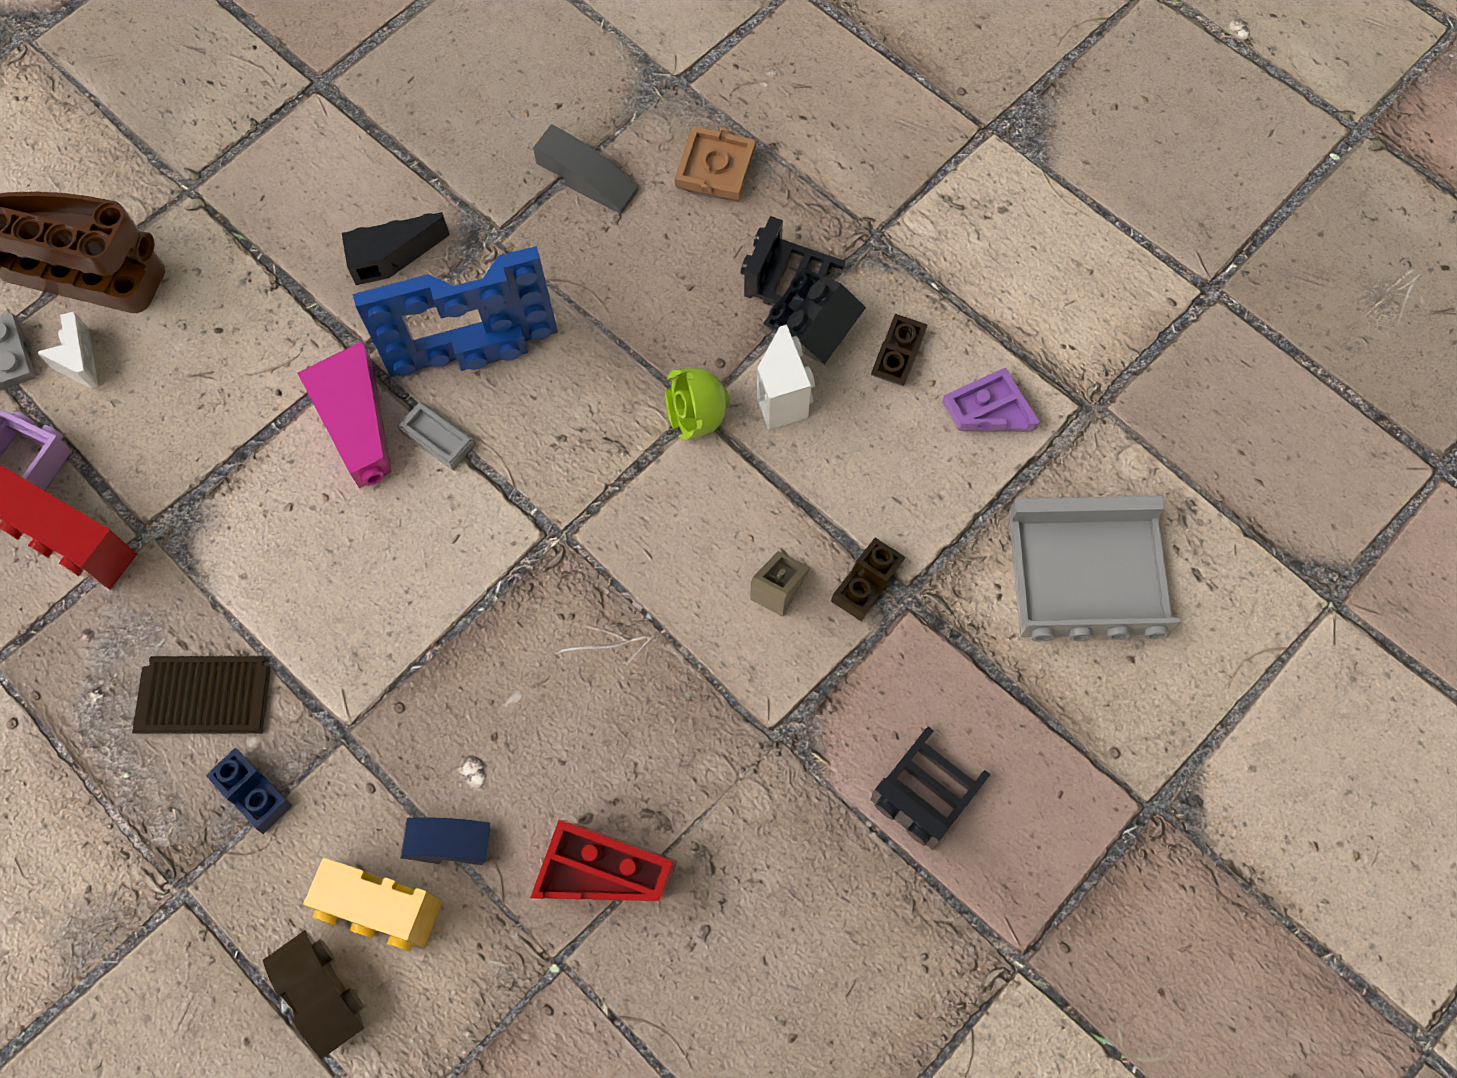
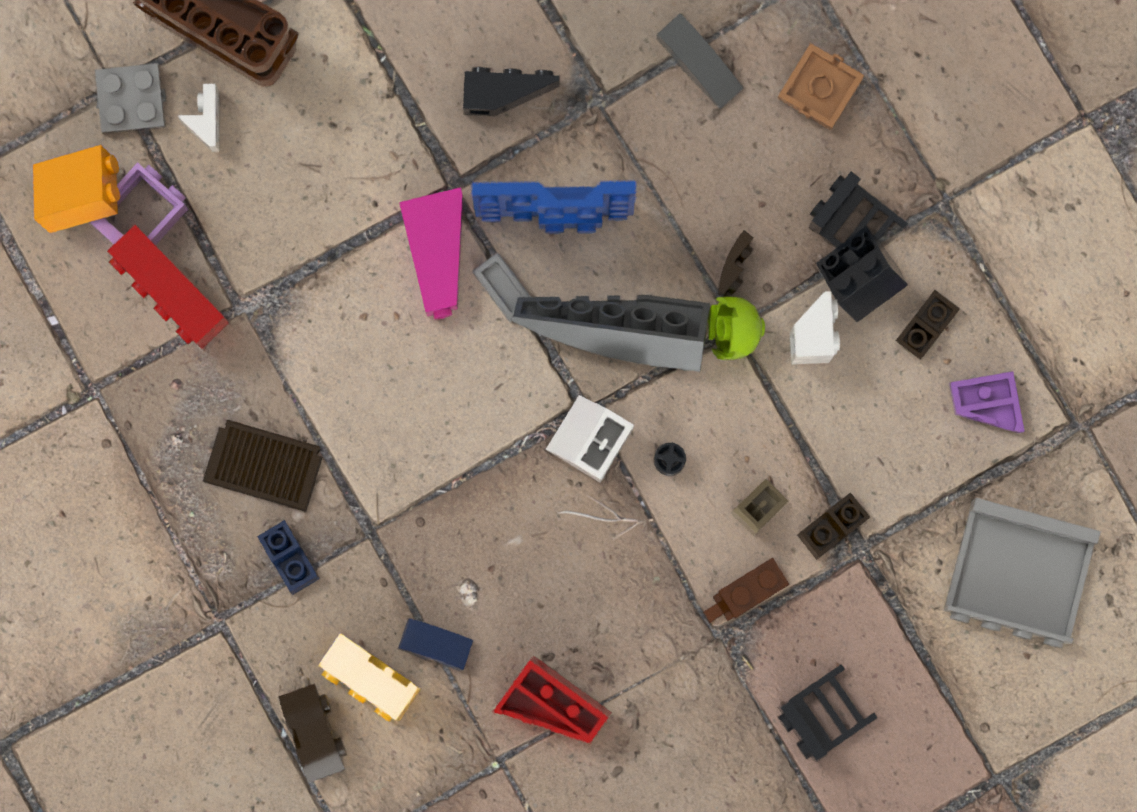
camera: 15 degrees right, 15 degrees up
none -> dark grey wedge [513,295,710,372]
none -> white slope [546,395,634,482]
none -> black wheel [654,442,686,476]
none -> reddish brown hinge [703,558,790,623]
none -> dark brown slope [717,230,754,297]

